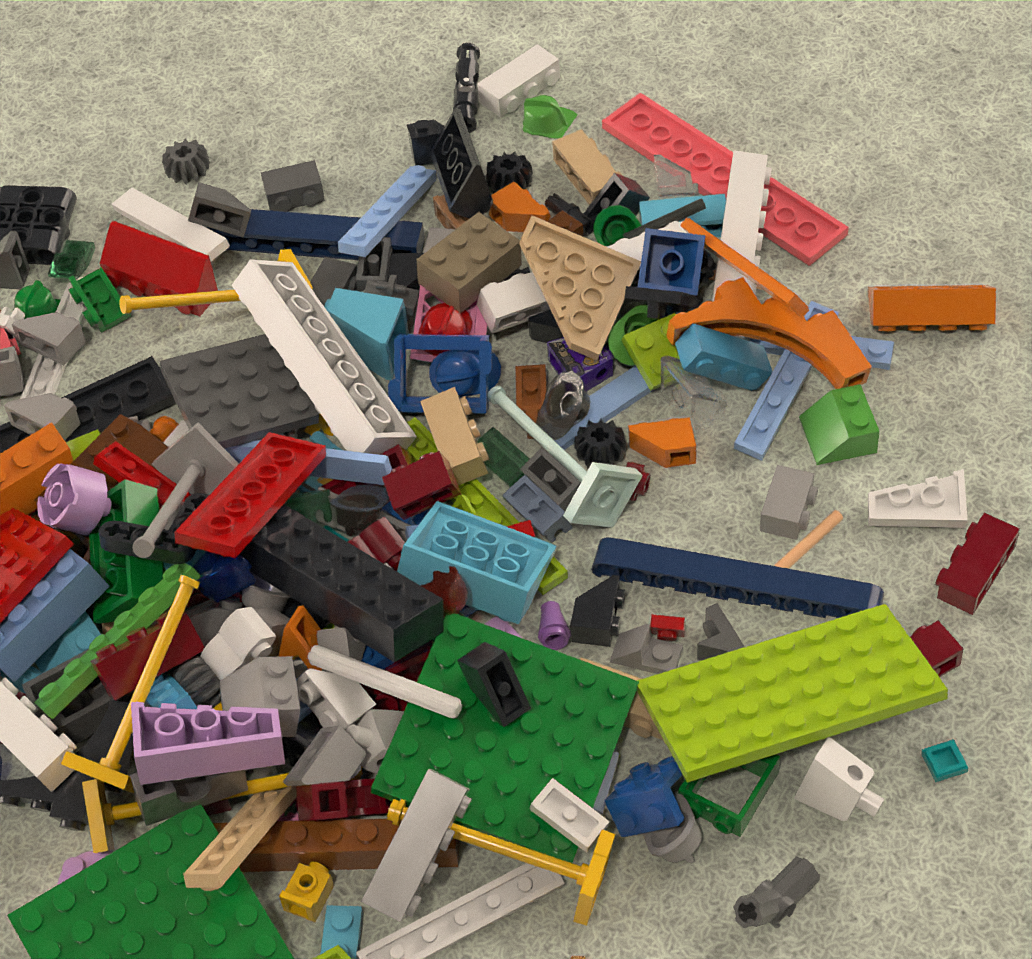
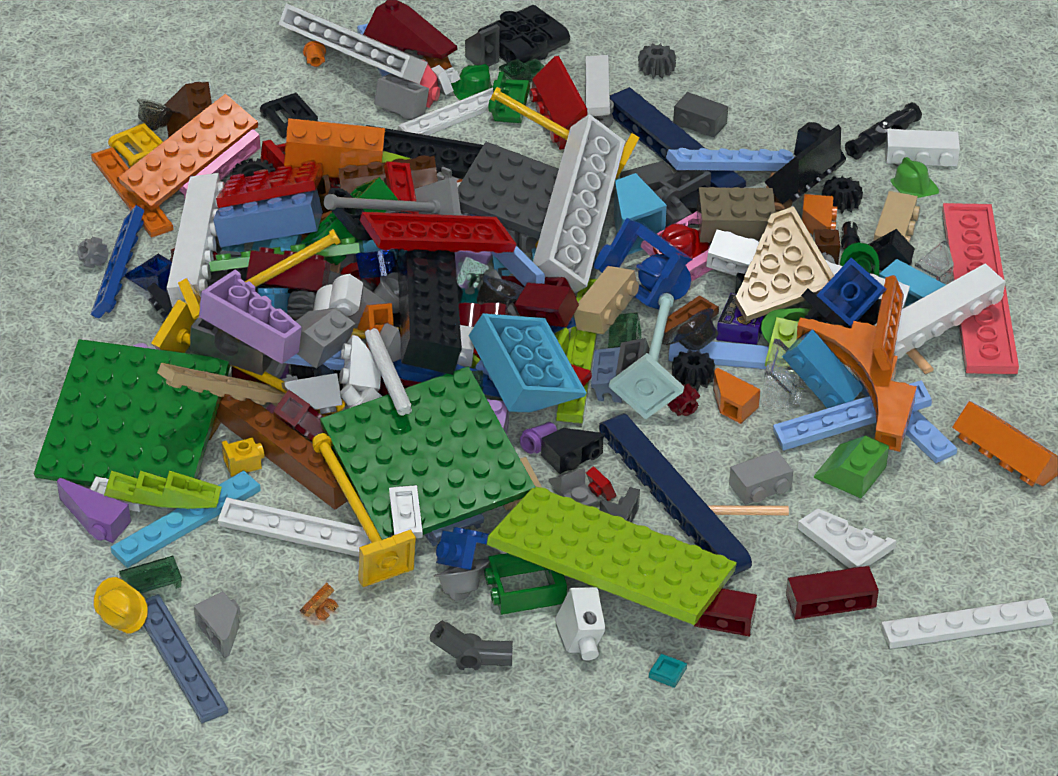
camera: 40 degrees right, 10 degrees down
light grey slope [4,393,81,441] -> none
light grey slope [12,312,86,366] -> none
lavender brick [37,463,111,536] -> none
dark grey slope [188,182,251,237] -> none
light grey wedge [361,769,472,922] -> none
clear red hair [421,566,469,618] -> none
black slope [457,642,531,727] -> none
pearl dark grey bar [623,198,706,239] -> none

